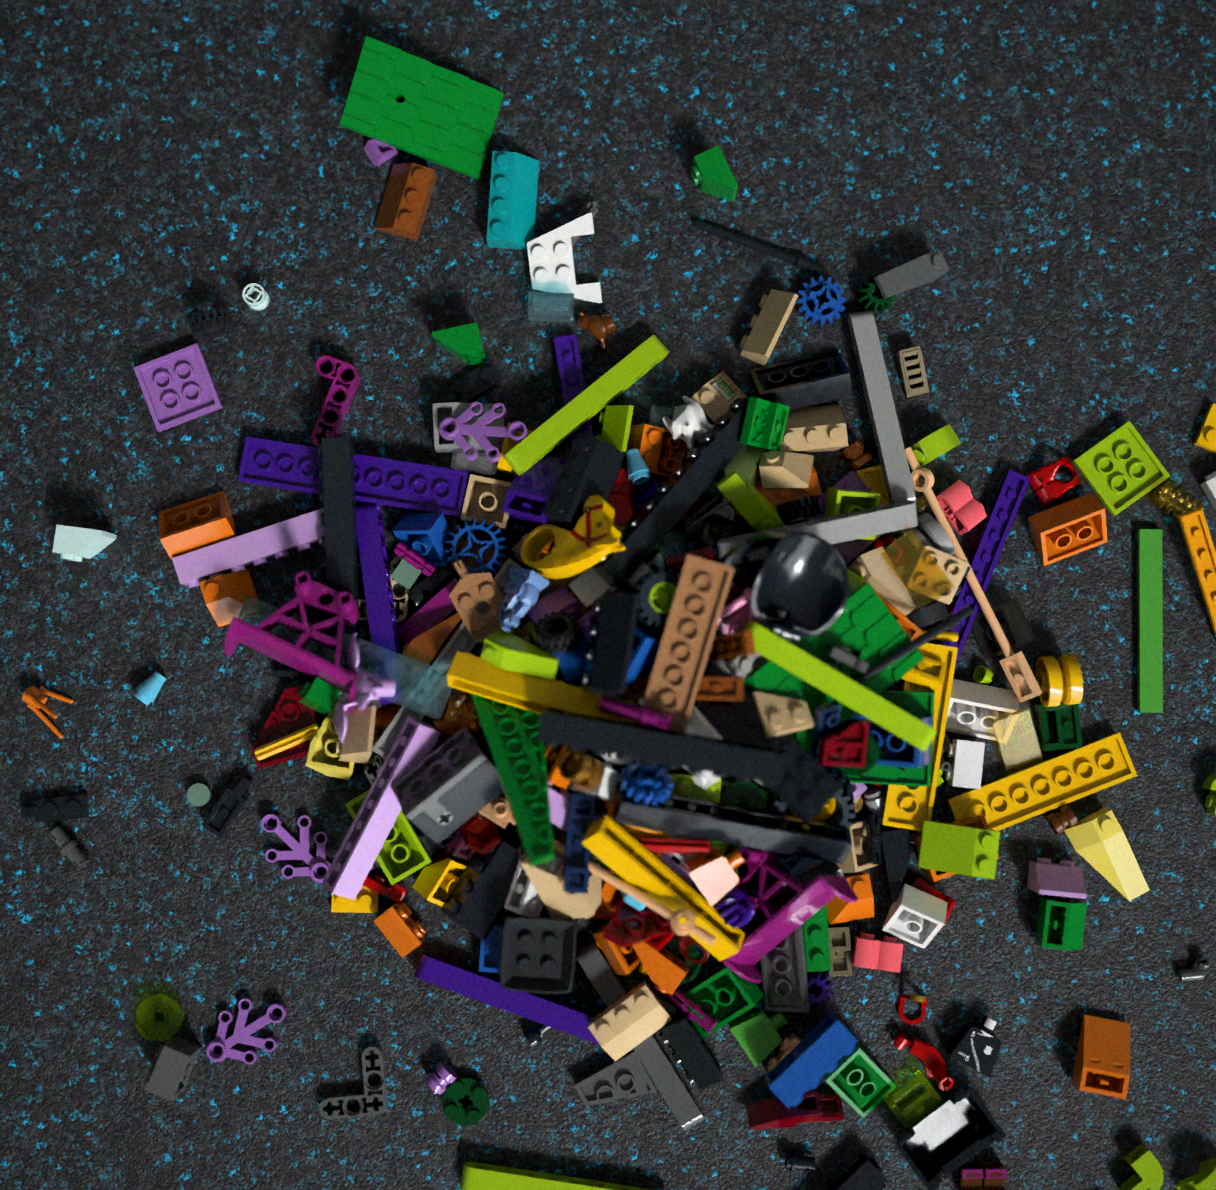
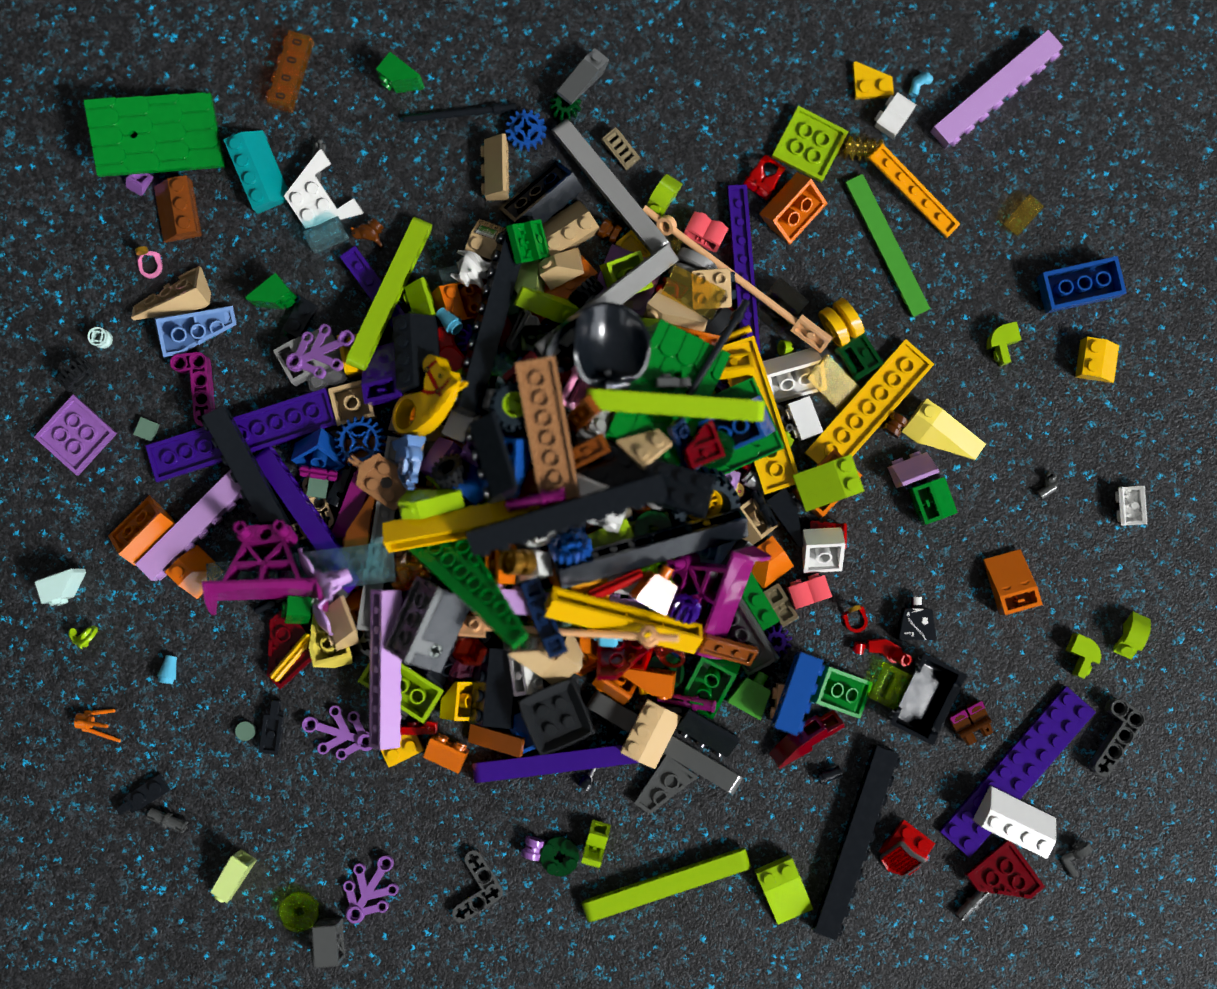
camera: 30 degrees left, 0 degrees up
none -> lime piece [68,625,98,649]
none -> tan wedge [131,266,211,320]
none -> sand green tile [133,417,160,442]
none -> bright pink piece [135,246,162,279]
none -> medium blue wedge [154,306,236,357]
none -> yellowish green slope [211,849,257,903]
none -> clear orange brick [266,30,314,114]
none -> dark orange tile [468,724,525,758]
none -> lime brick [581,820,611,868]
none -> dark orange tile [697,633,759,666]

